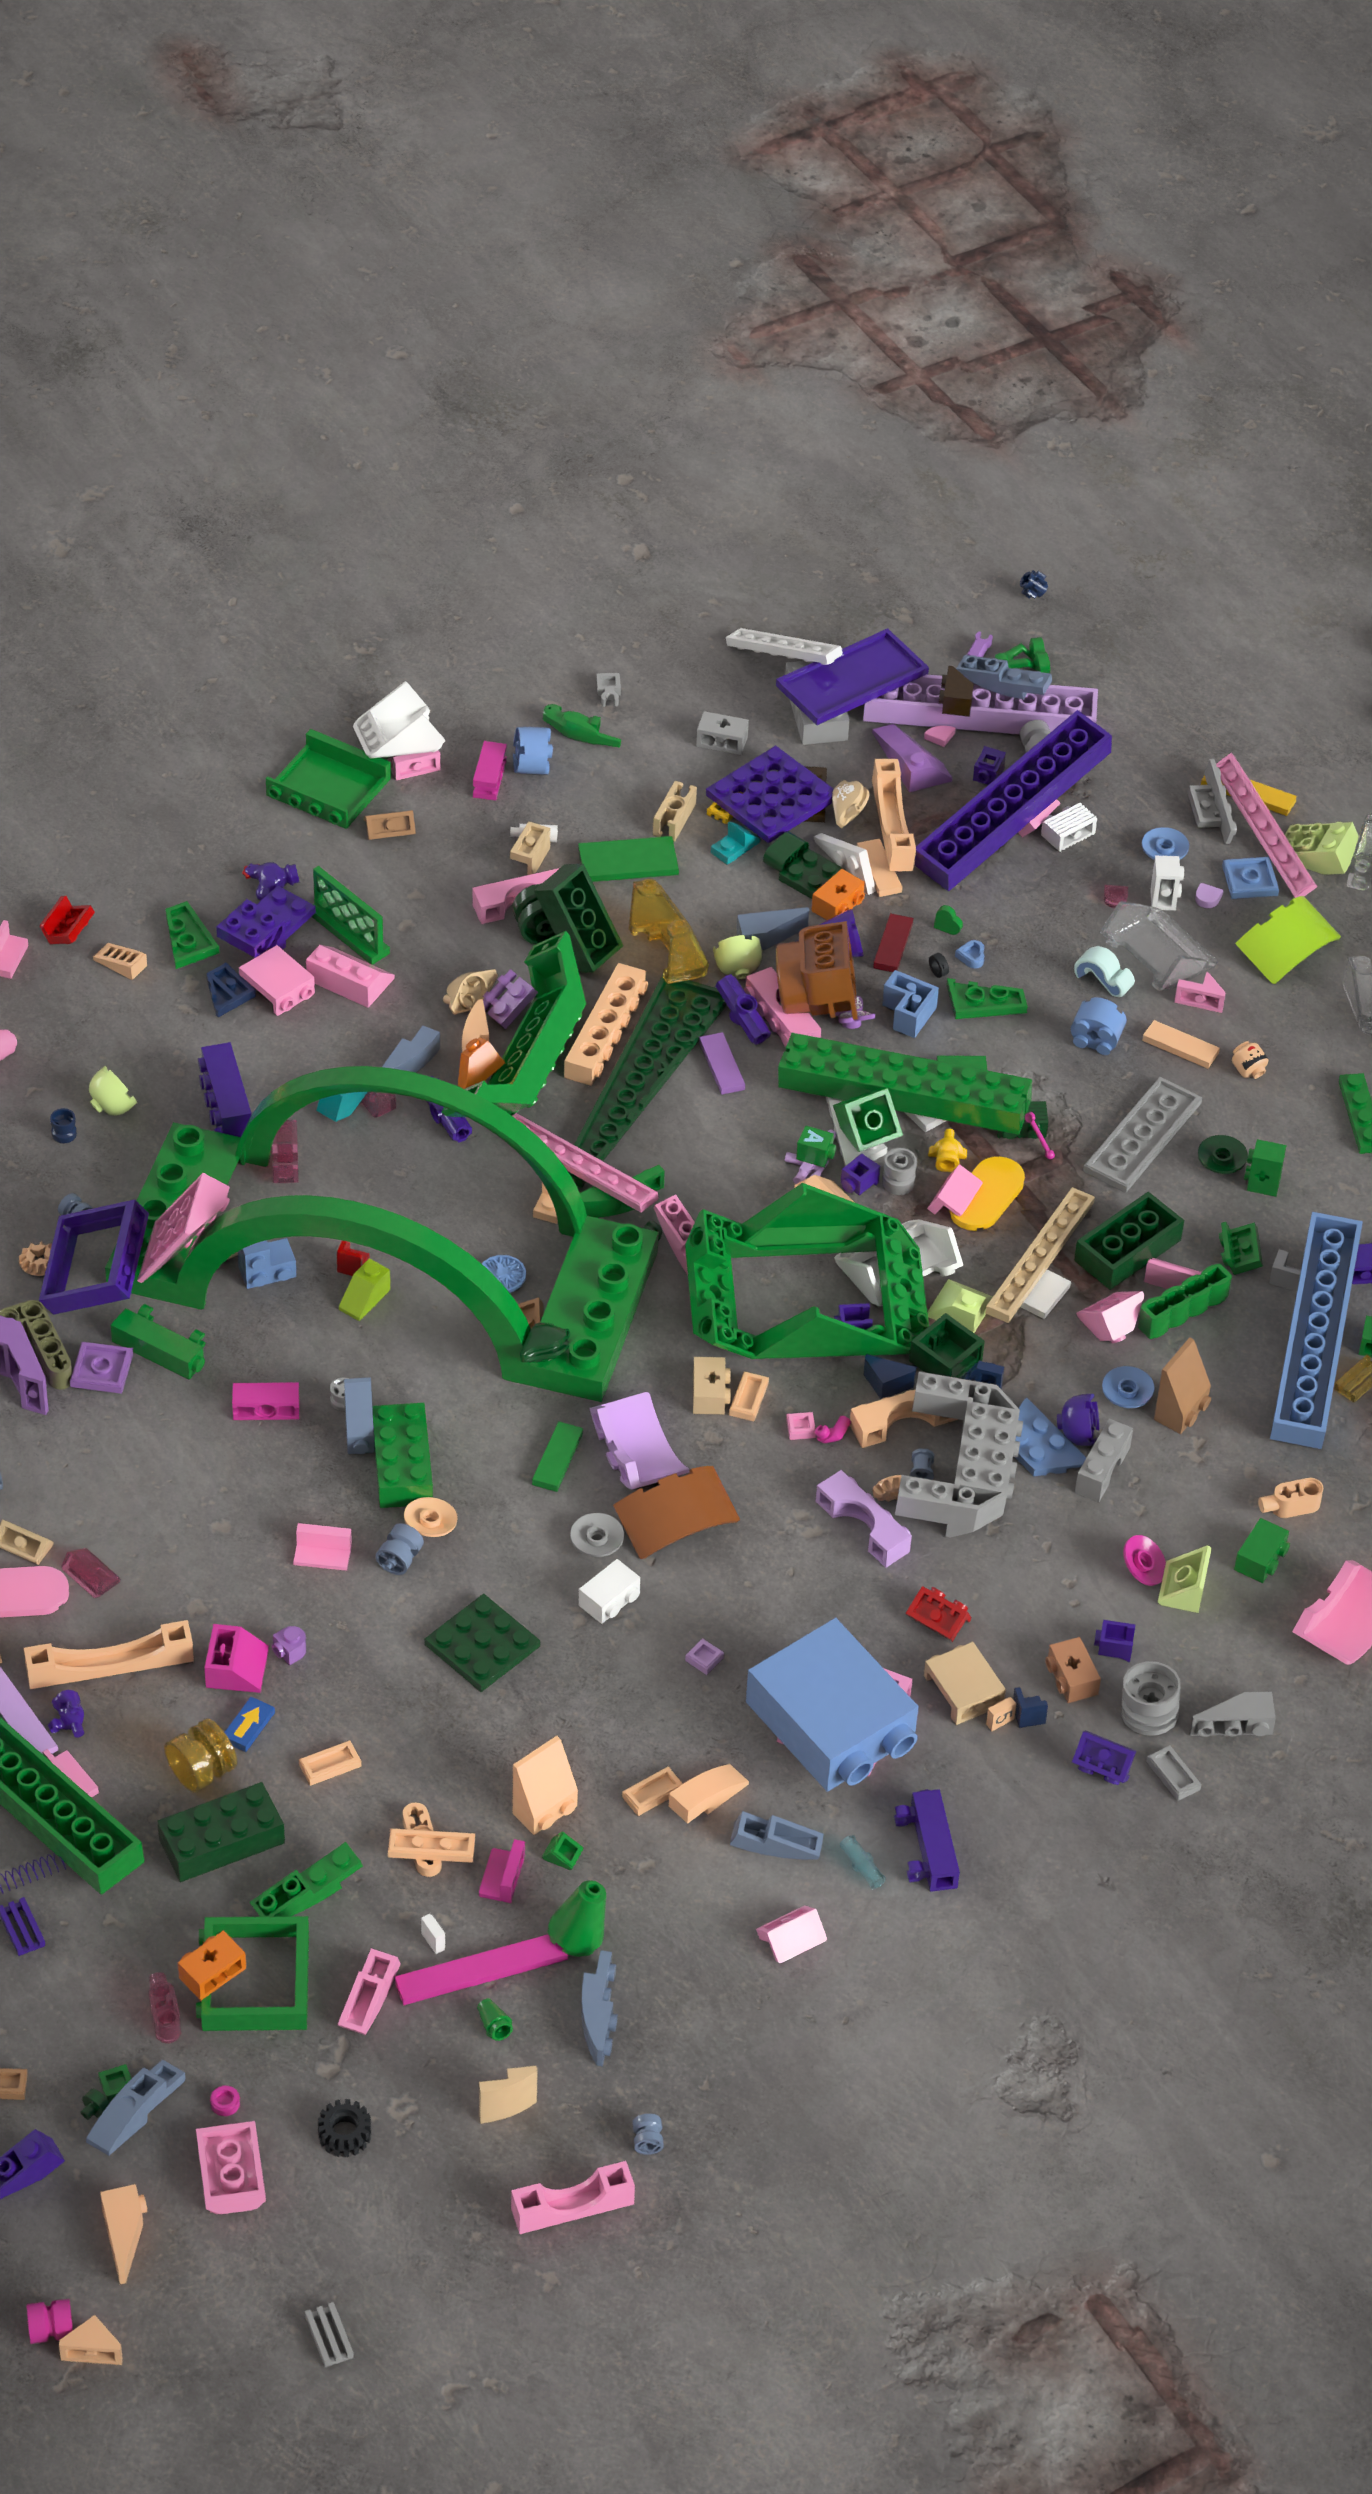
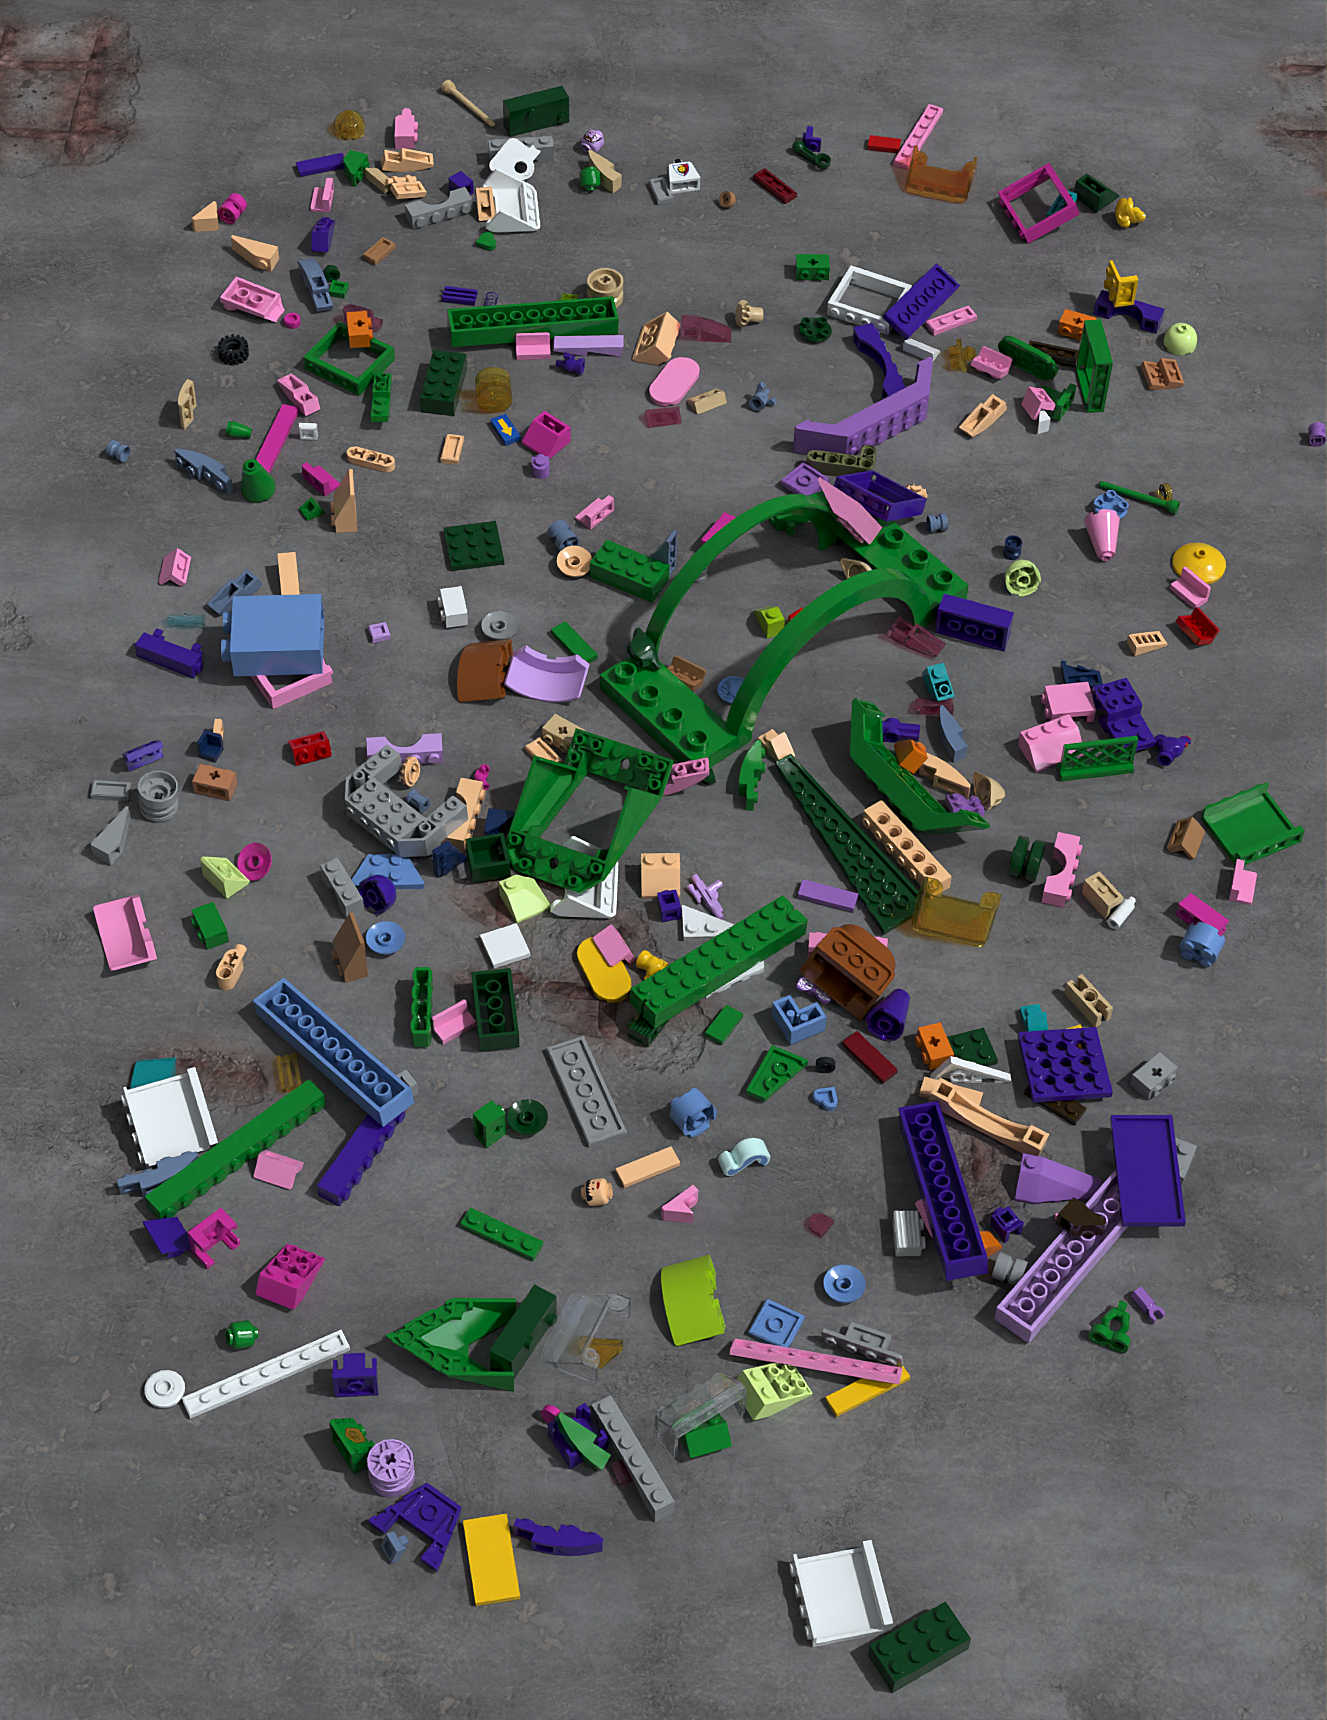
camera: 125 degrees right, 5 degrees up
light nougat arch [24,1620,194,1689] -> none
green wing [165,901,220,969] -> none
medium blue brick [238,1238,296,1289] -> none
light grey tile [305,2302,354,2367] -> none
white windscreen [353,681,445,758] -> none
light nougat tile [388,1828,475,1863] -> none
bright pink arch [511,2161,635,2234] -> none
bright pink tile [513,1113,659,1212] -> none
dark green brick [534,864,624,972] -> none
green animal [543,704,621,748] -> none
green tile [578,836,679,882] -> none
light grey plate [596,673,621,707] -> none
light nougat tile [622,1766,683,1816] -> none
yellowish green cylinder [713,935,762,979] -> none
dark purple piece [715,974,771,1045] -> none
white plate [726,628,842,665] -> none
sand blue slope [736,907,809,950] -> none
dark green beam [763,831,809,872] -> none
bright pink tile [786,1412,816,1440] -> none
green brick [796,1126,837,1168] -> none
tan hat [832,780,869,828] -> none
green slope [833,1088,903,1152] -> none
dark purple window [834,1303,873,1330] -> none
light grey wheel [882,1148,917,1195] -> none
tan panel [924,1642,1006,1725] -> none
green tile [934,905,963,935] -> none
sand blue slope [956,655,1052,699] -> none
tan plate [985,1187,1095,1323] -> none
dark blue gear [1020,570,1048,599] -> none
dark pink hinge [1024,1112,1055,1160] -> none
bright pink slope [1076,1291,1144,1343] -> none
dark purple window [1094,1620,1136,1662] -> none
clear windscreen [1100,901,1218,991] -> none
white brick [1150,856,1184,911] -> none
lavender tile [1195,883,1223,908] -> none
green bracket [1219,1222,1263,1275] -> none

